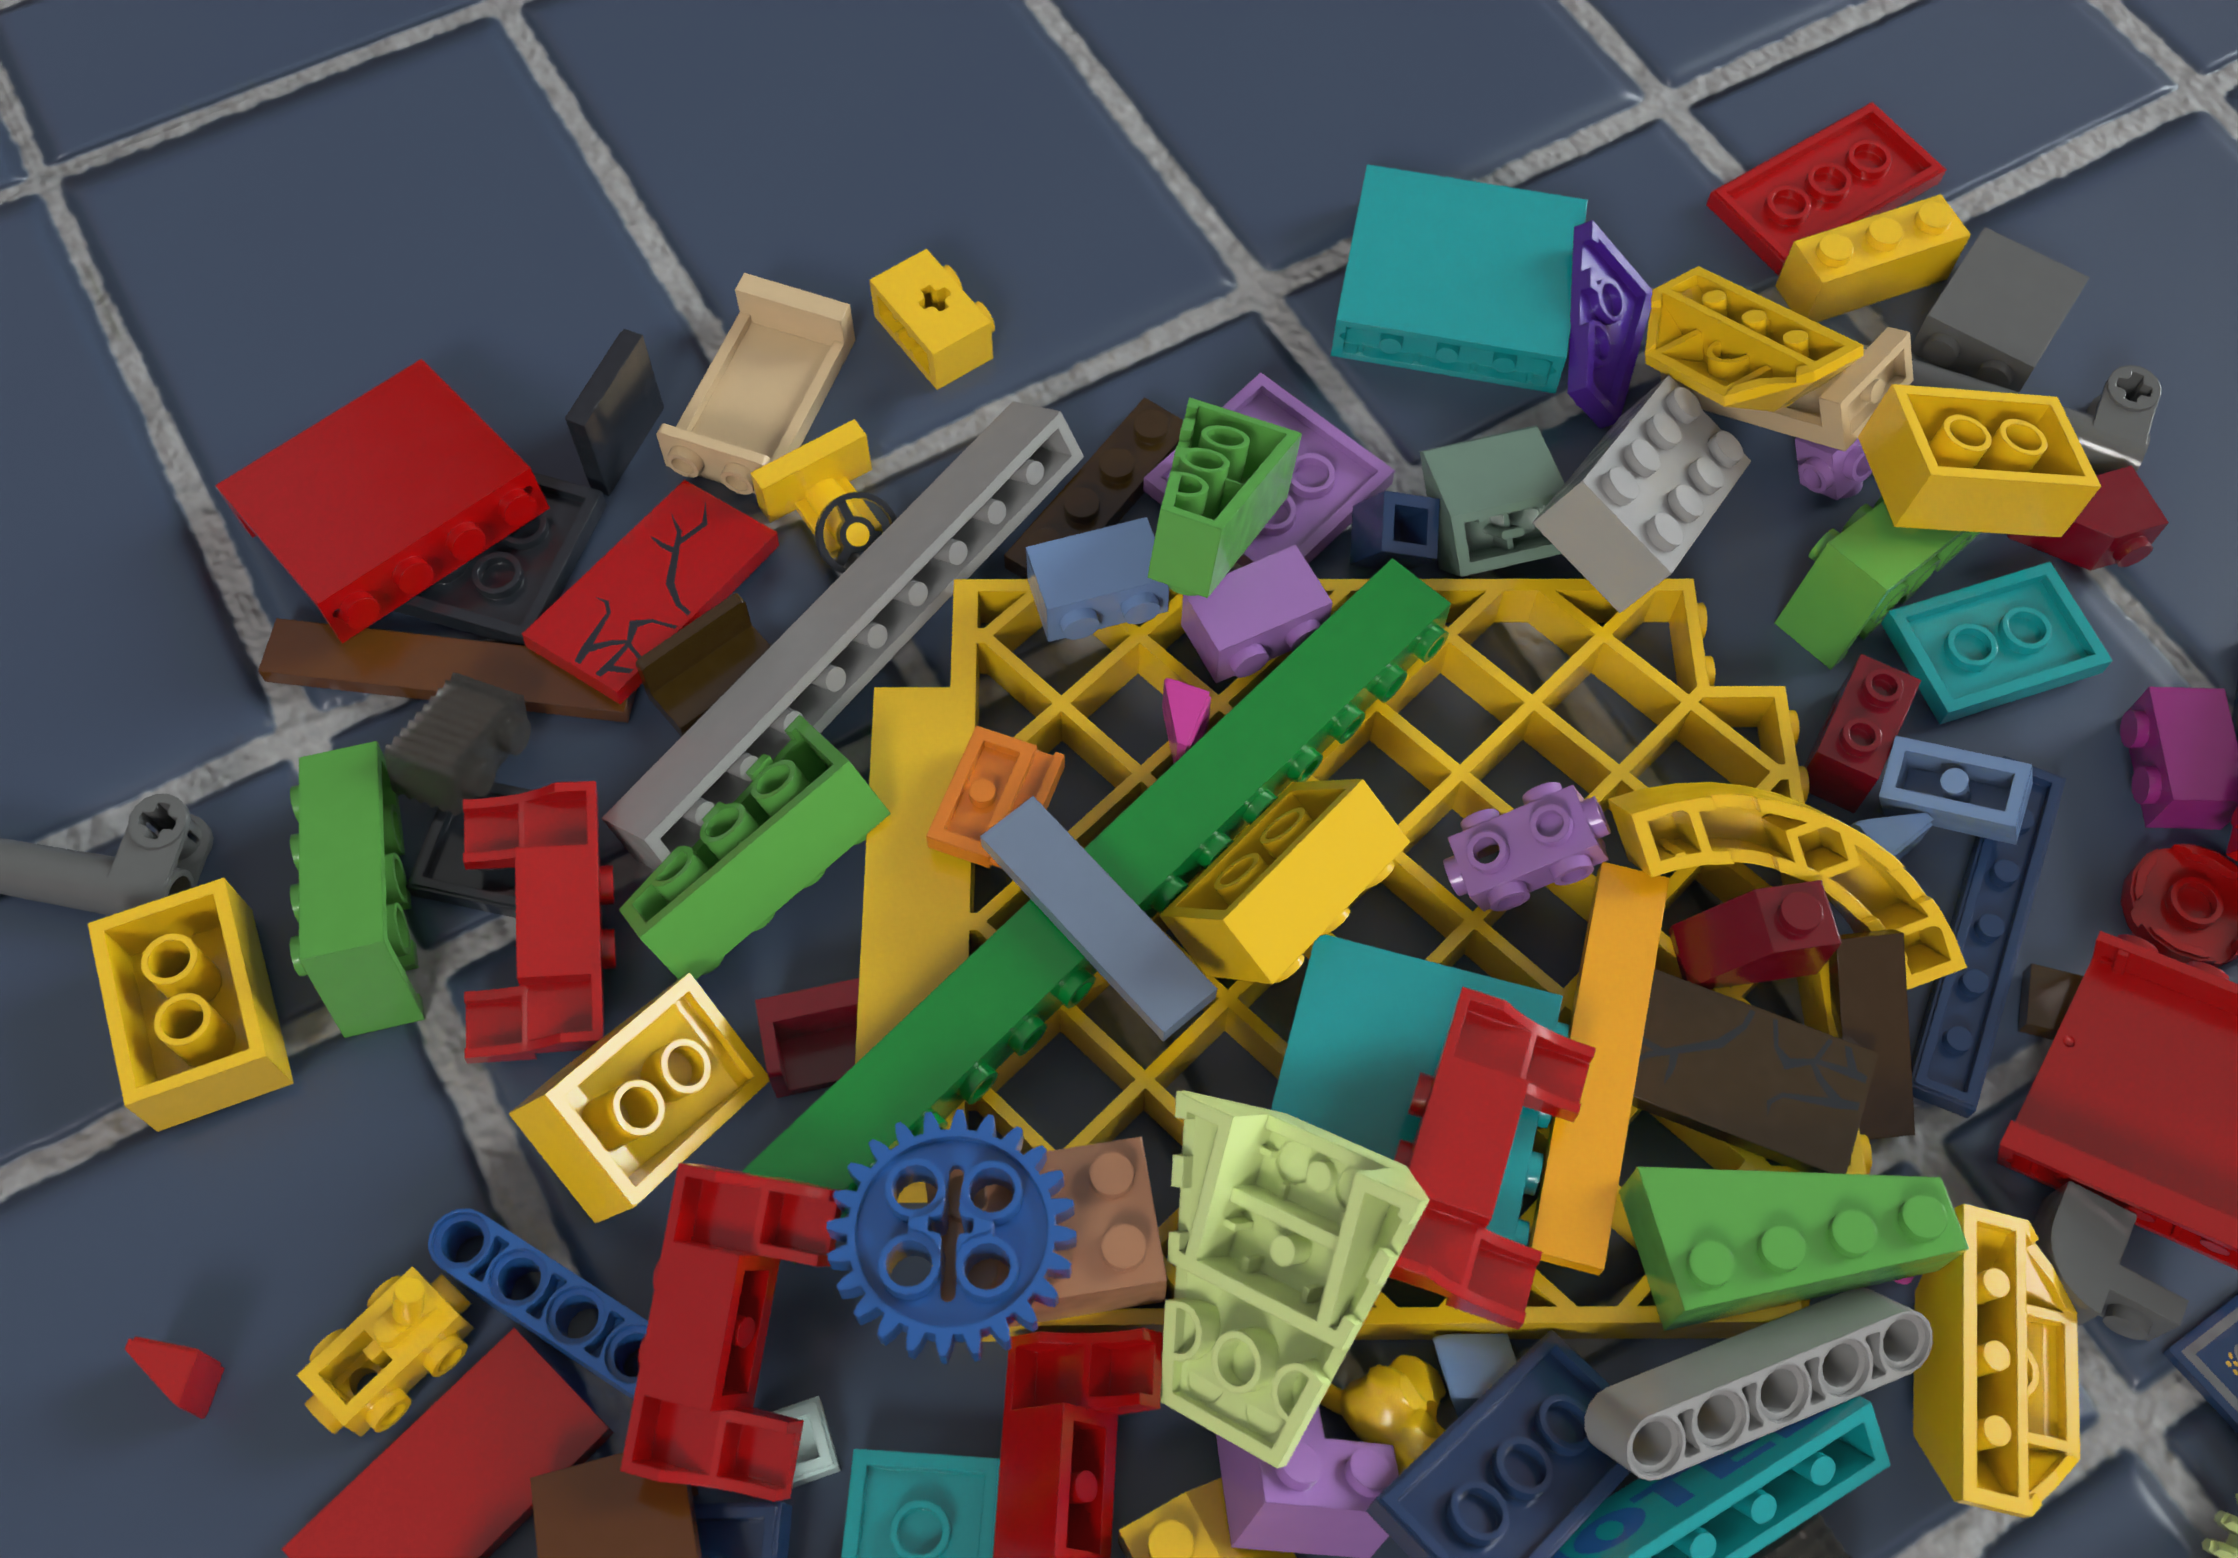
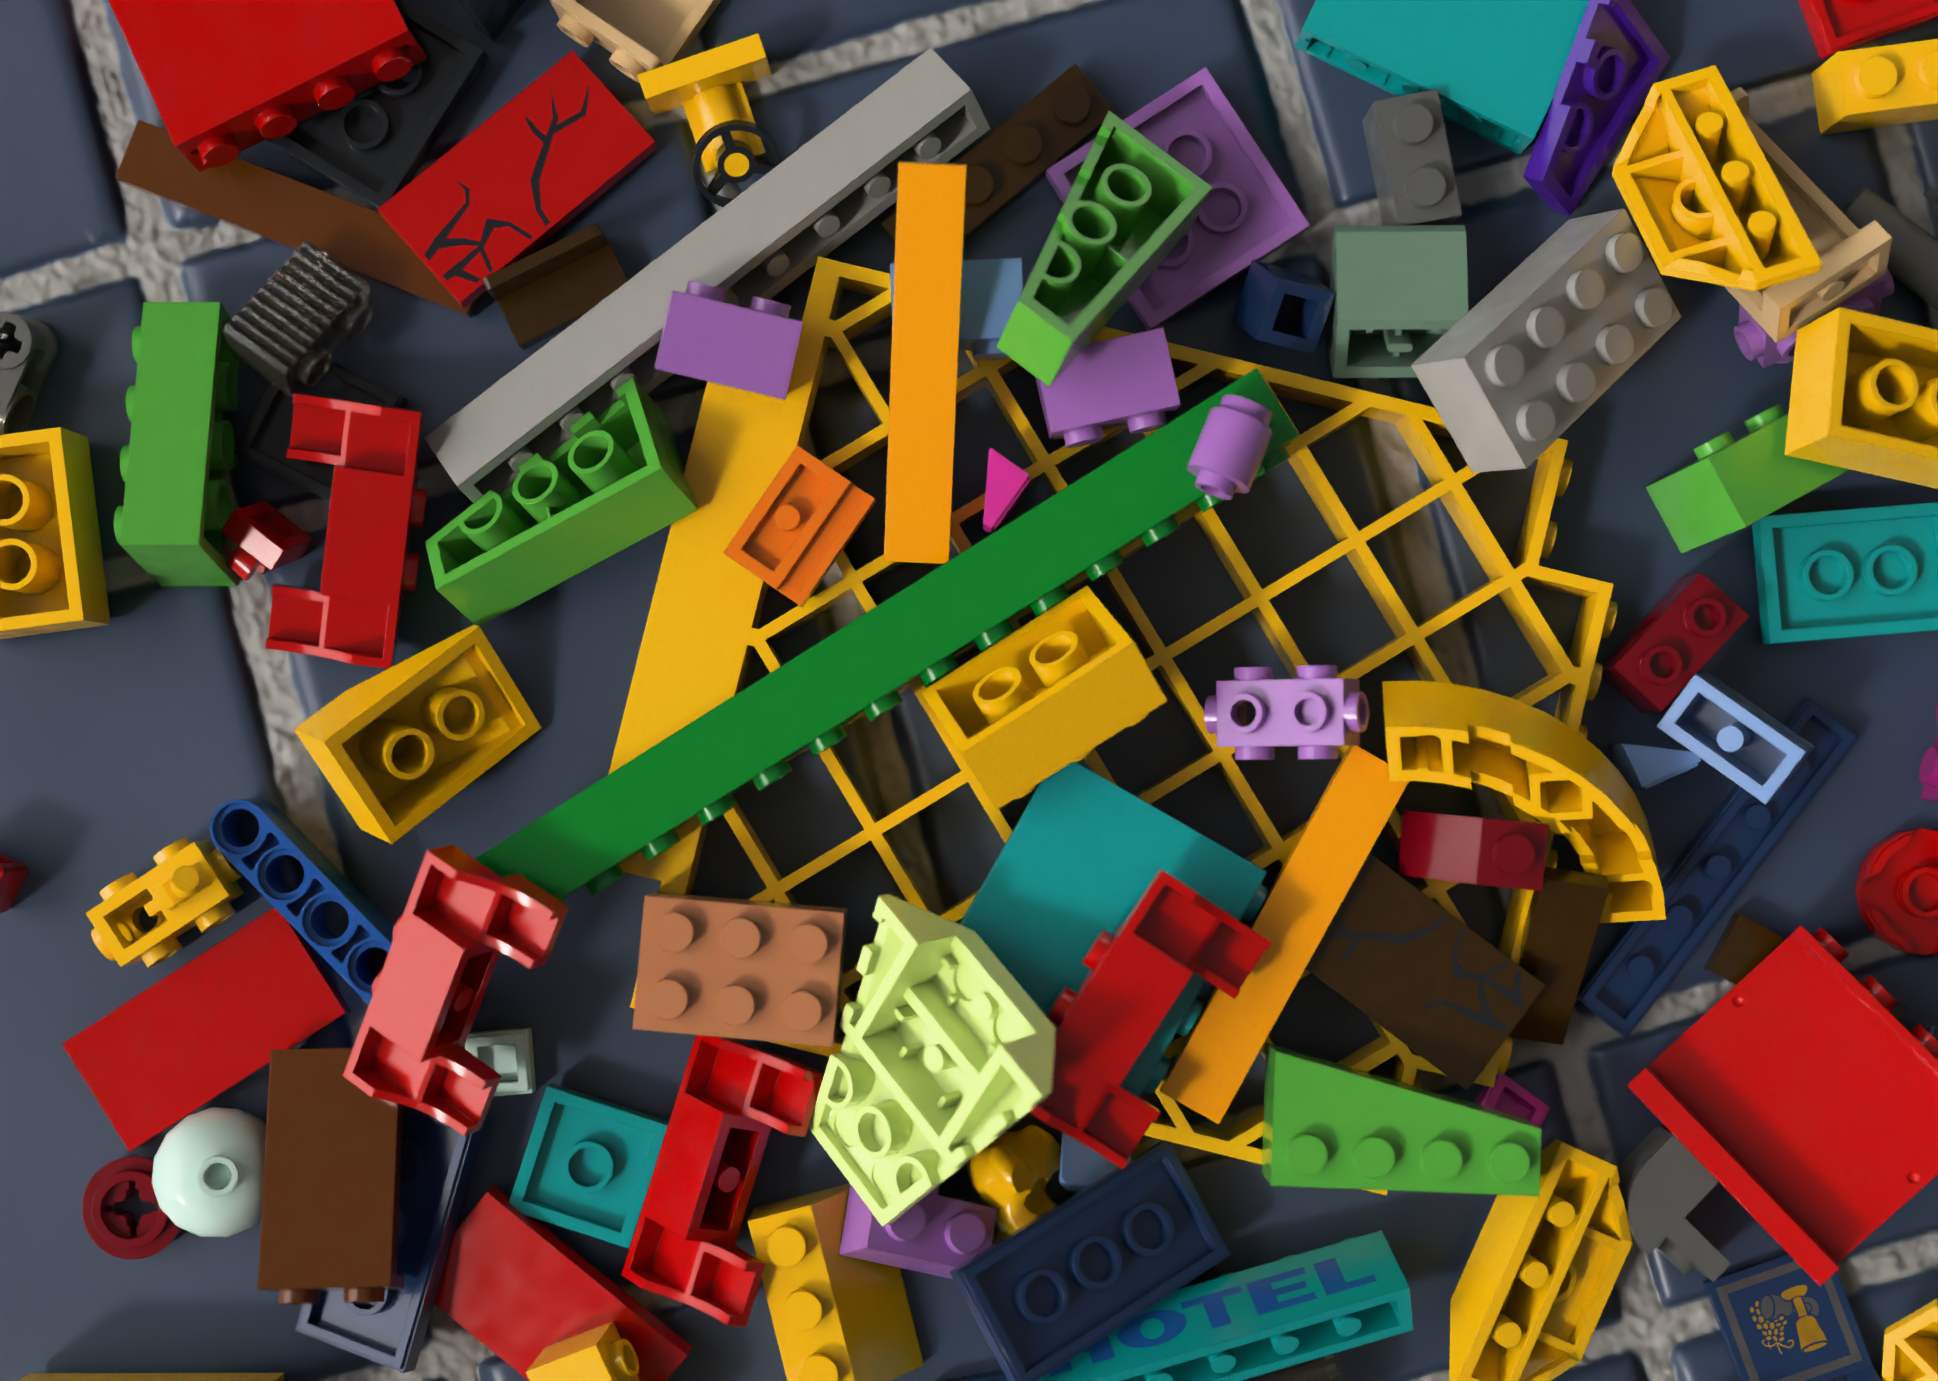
camera: 20 degrees right, 25 degrees up
dark red panel [755,978,859,1098] -> none
blue gear [826,1109,1077,1364] -> none
sand blue tile [980,796,1217,1042] -> none
light grey beam [1584,1287,1933,1481] -> none
none -> red tile [221,500,313,581]
none -> medium lavender brick [654,280,803,400]
none -> light orange tile [884,161,966,564]
none -> medium lavender brick [1187,394,1273,500]
none -> dark grey brick [1362,89,1462,226]

